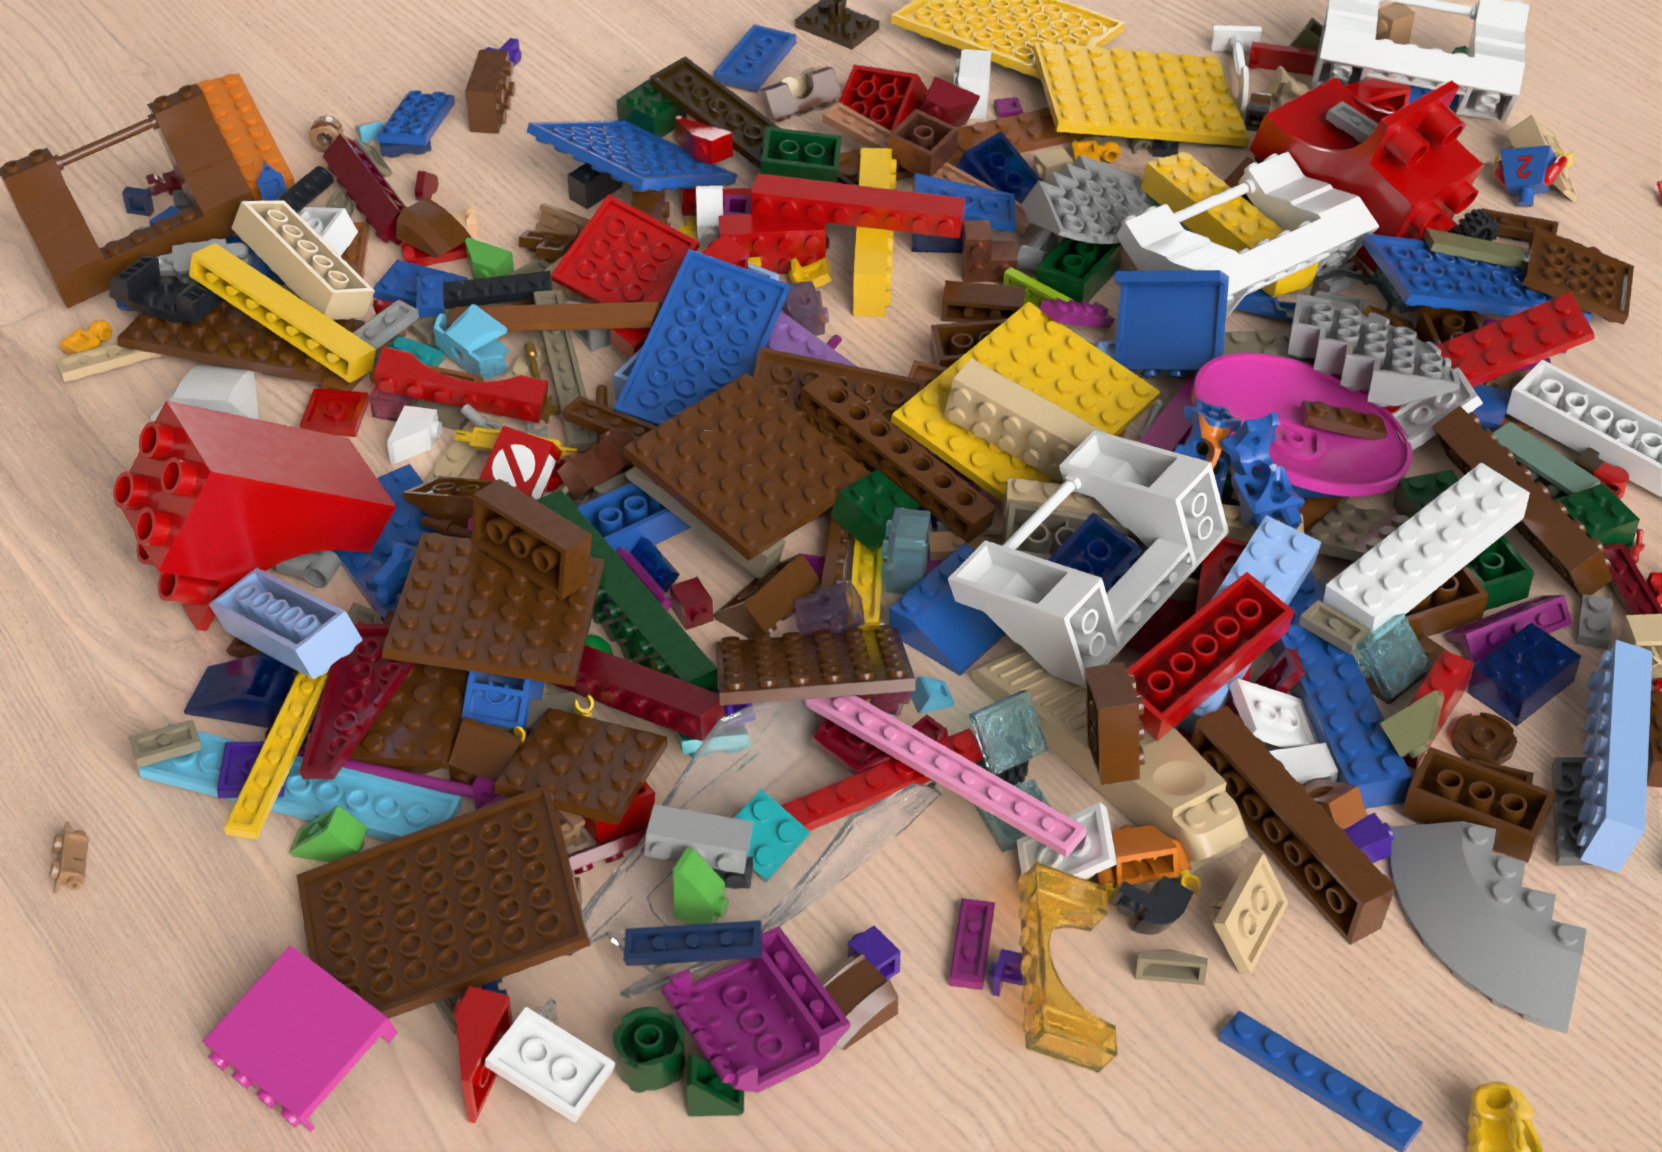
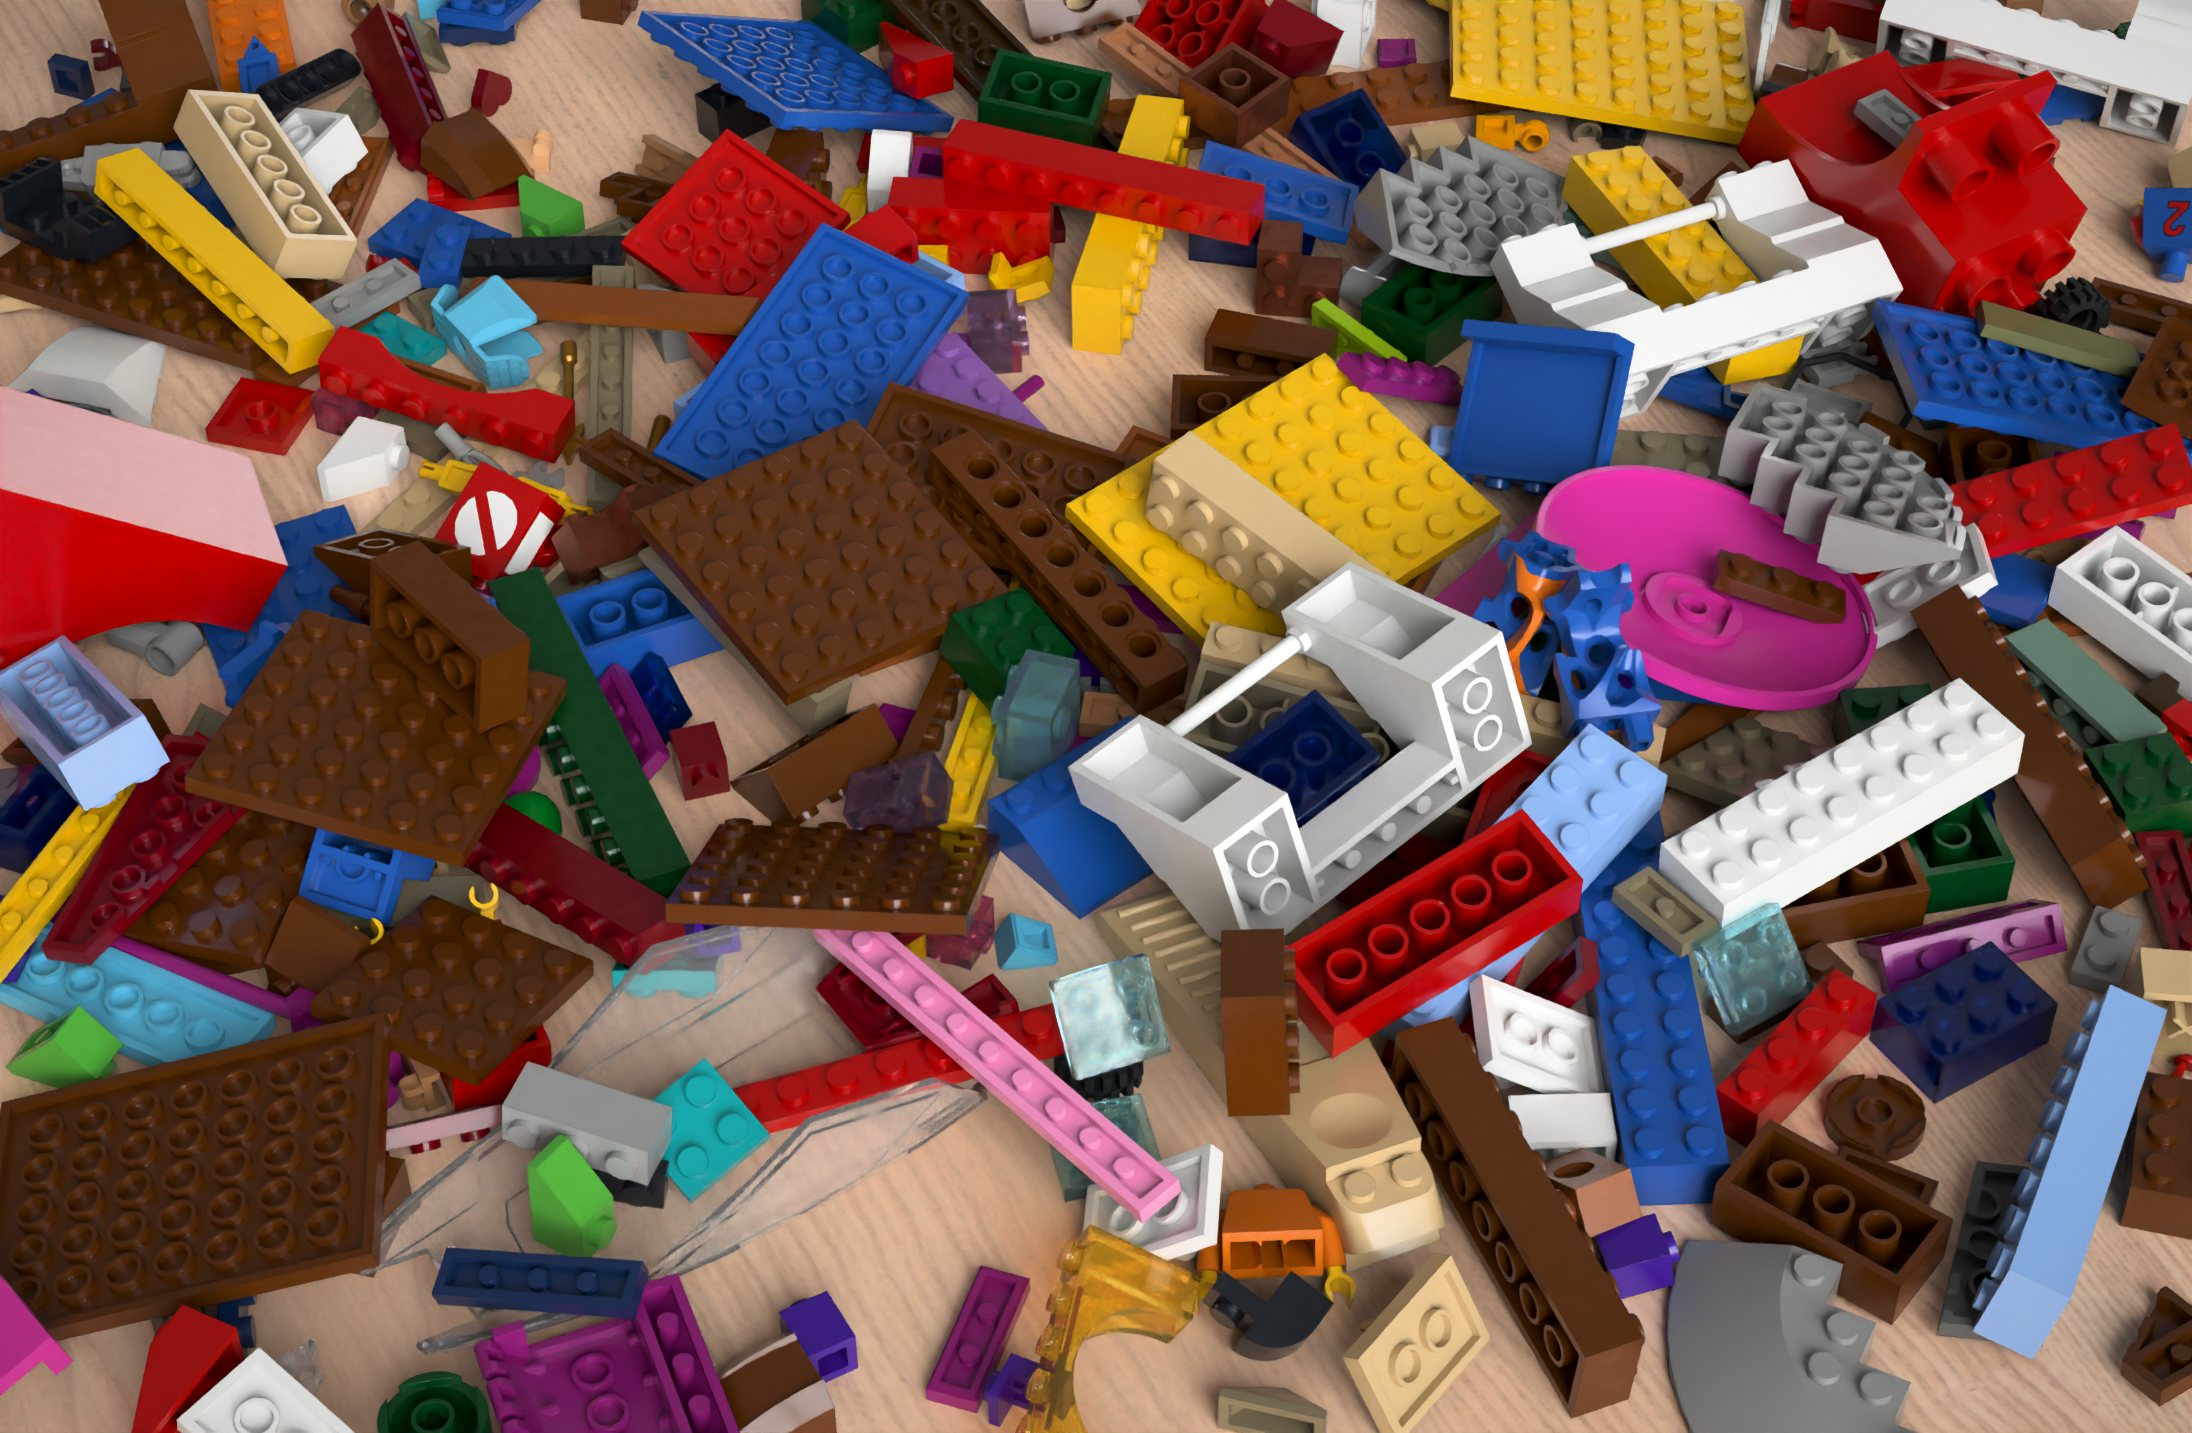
camera: 10 degrees right, 0 degrees up
olive slope [1380,690,1444,759] -> none

